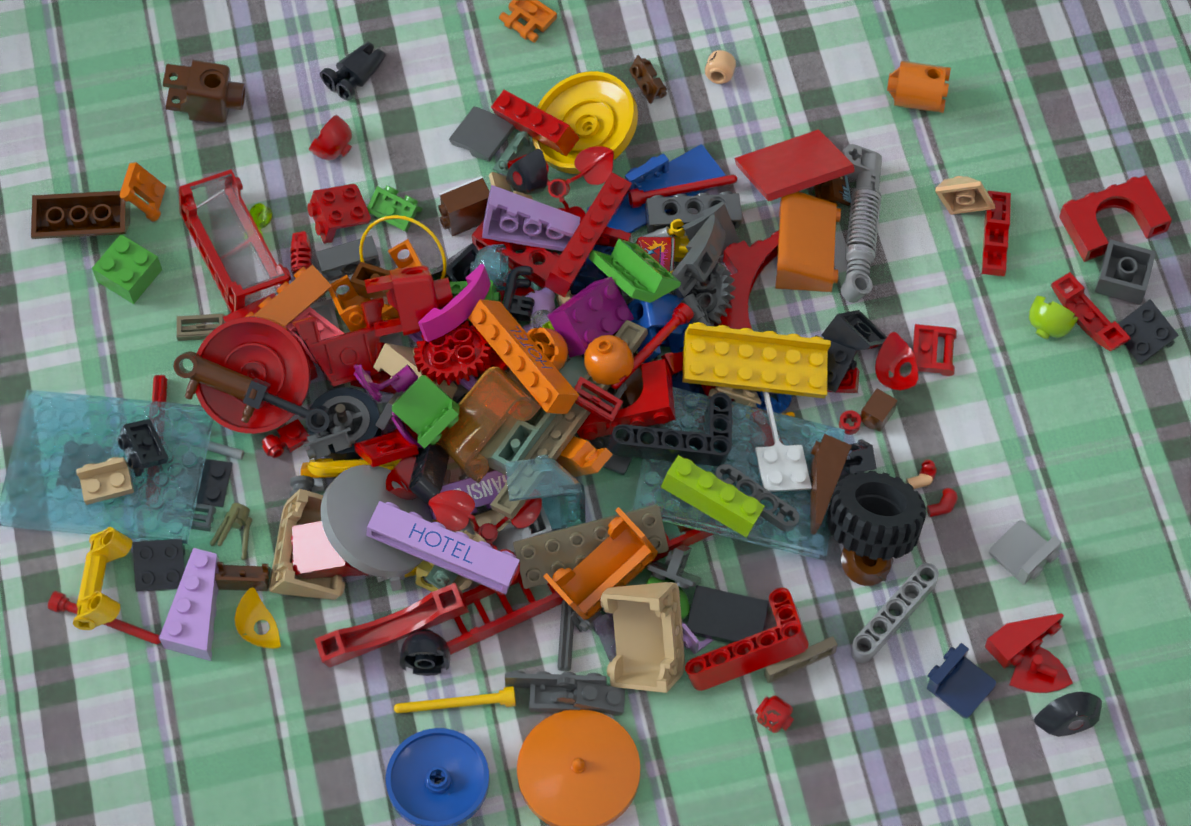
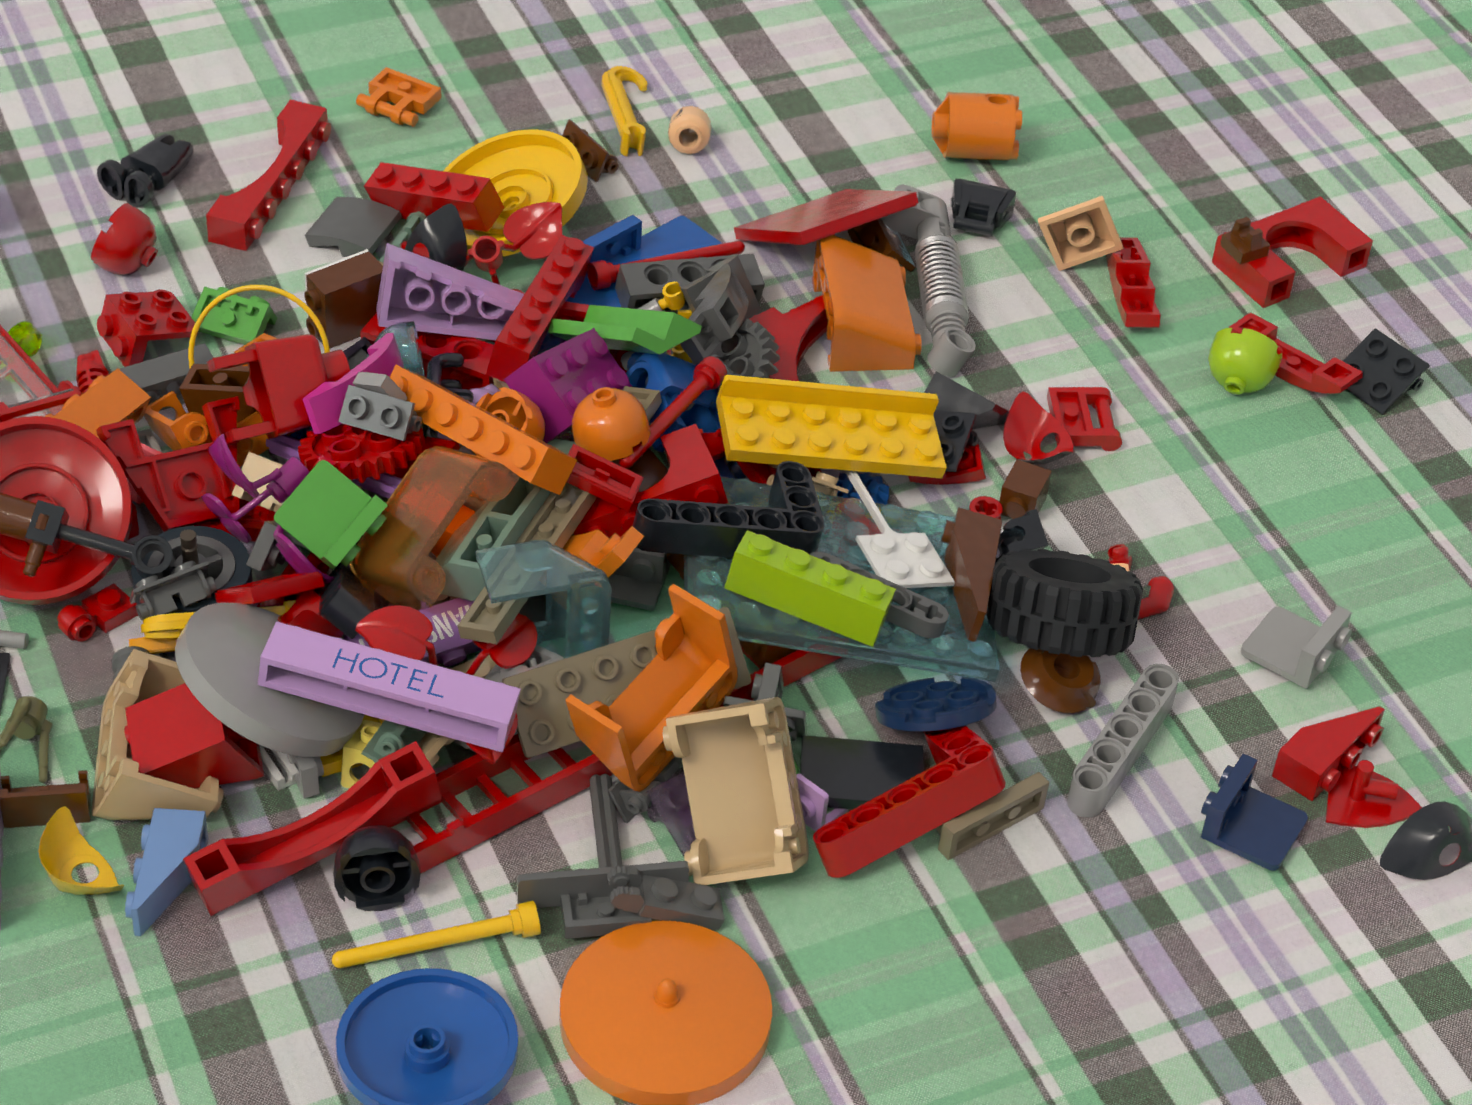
camera: 15 degrees left, 20 degrees down
red head [755,695,794,733] -> none
dark grey brick [1095,239,1156,305] -> none
none -> medium blue slope [125,808,208,936]
none -> red arch [206,99,331,251]
none -> hinge [338,385,422,441]
none -> light grey tile [353,372,408,401]
none -> yellow piece [601,66,648,156]
none -> dark blue tile [875,677,997,731]
none -> black piece [950,178,1016,236]
none -> reddish brown tile [1220,217,1270,265]

